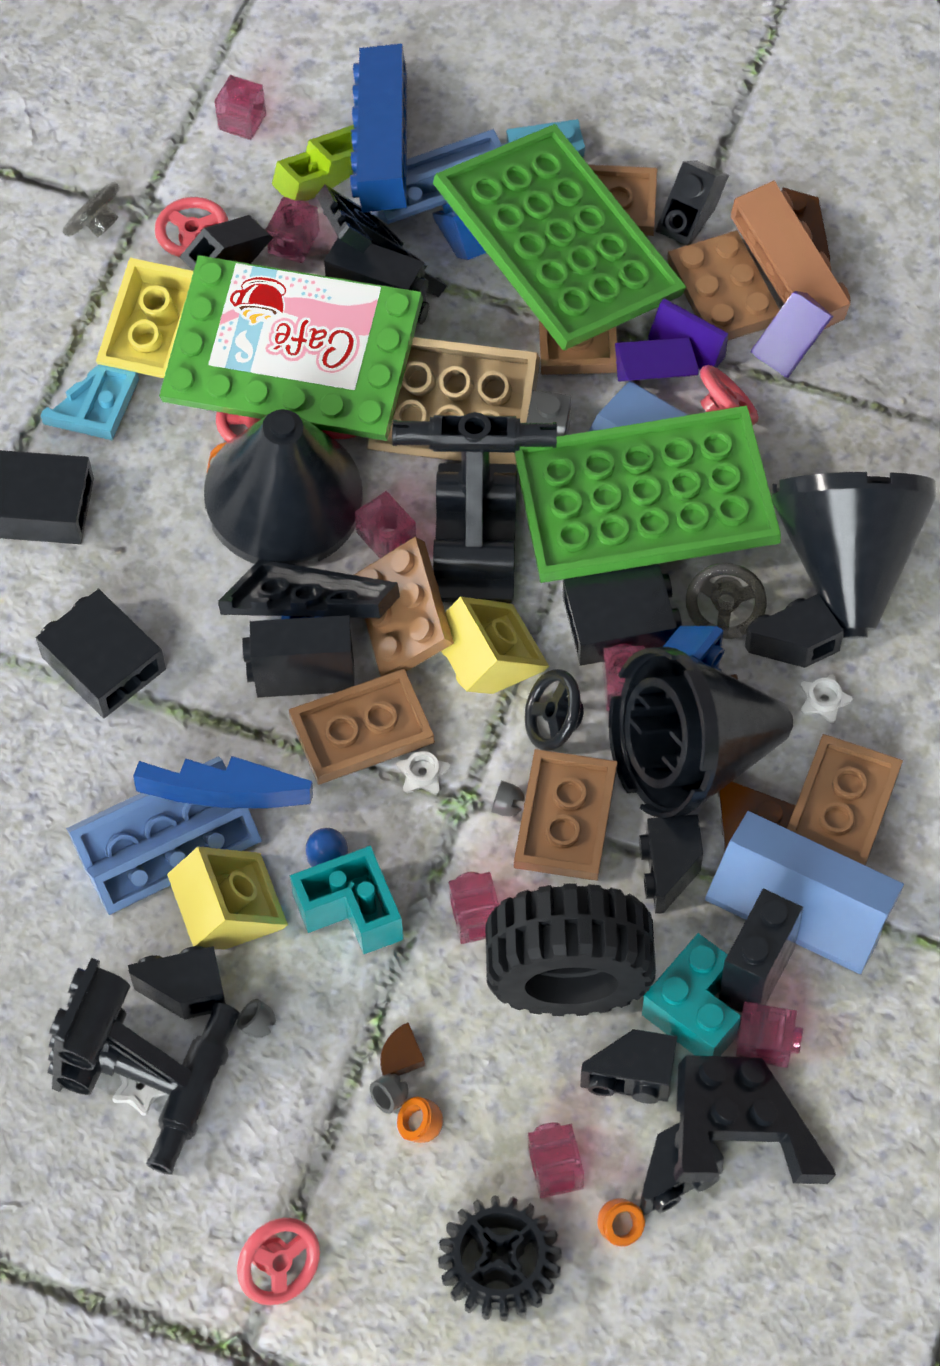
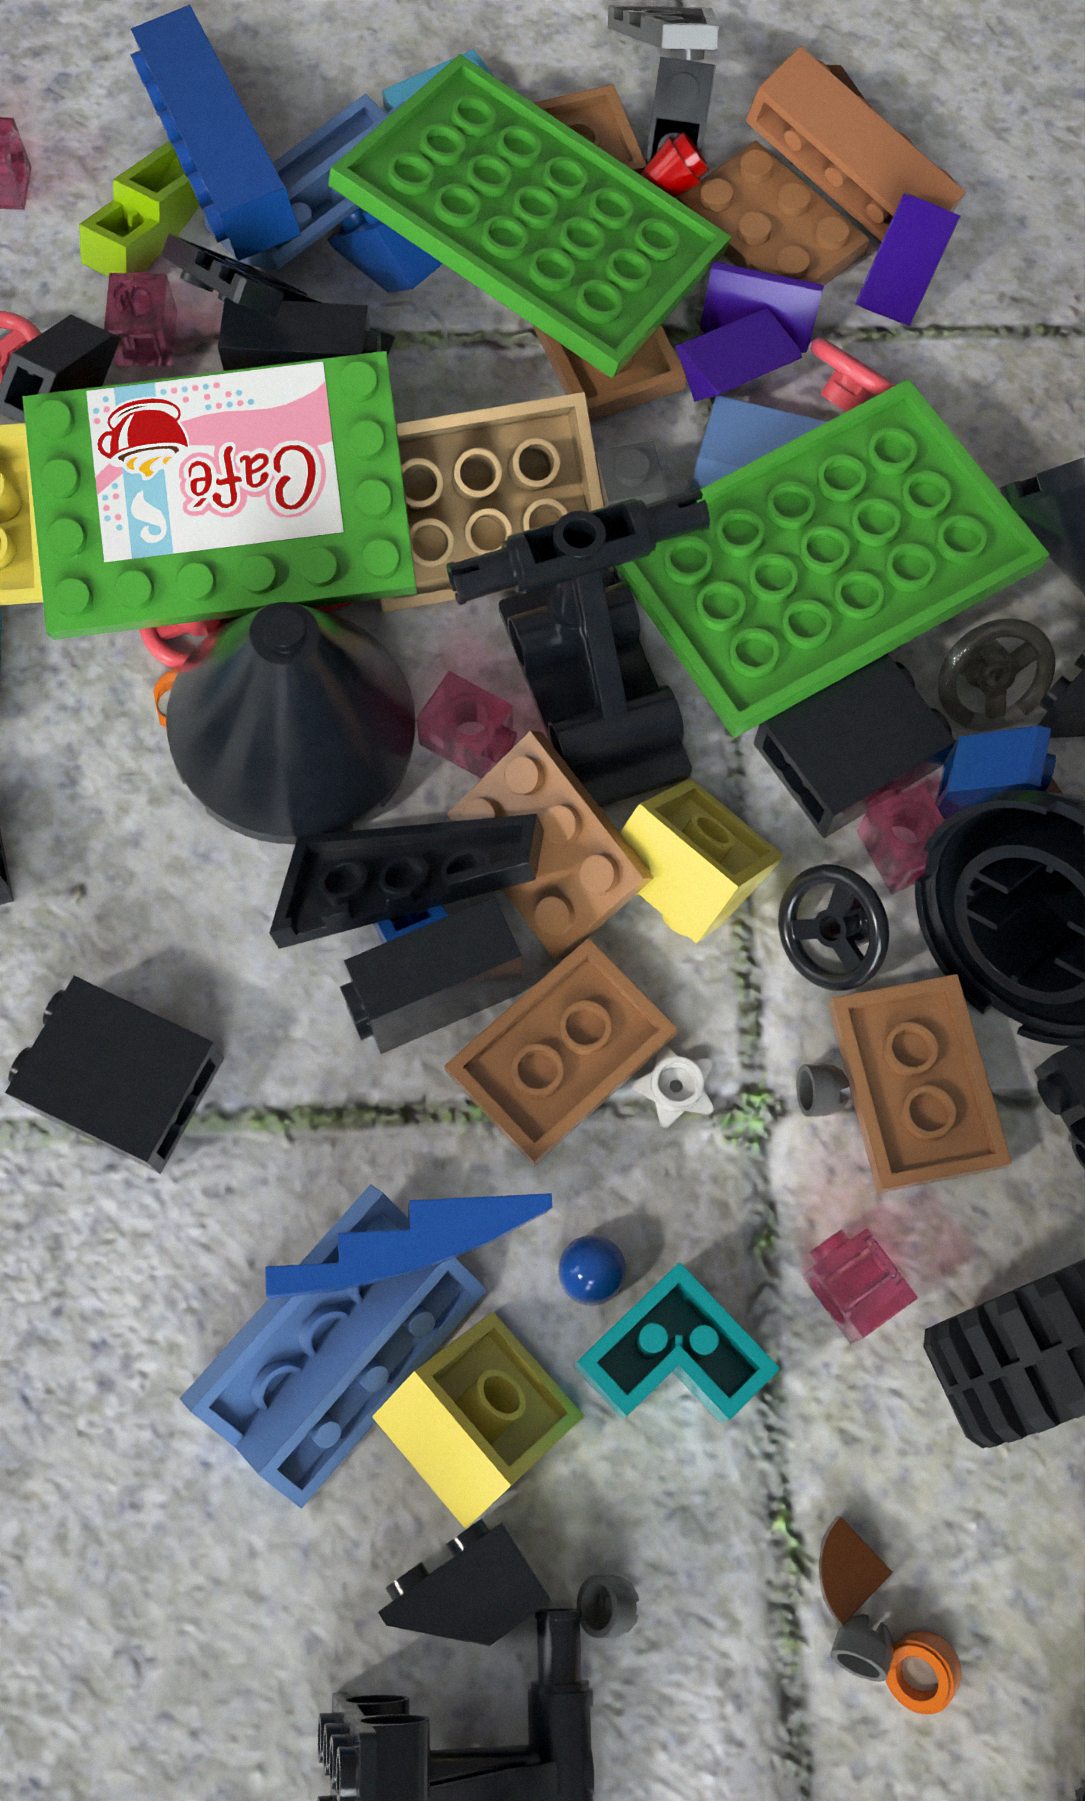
camera: 25 degrees left, 10 degrees up
none -> dark grey wing [608,5,719,60]
none -> red cone [640,132,710,198]

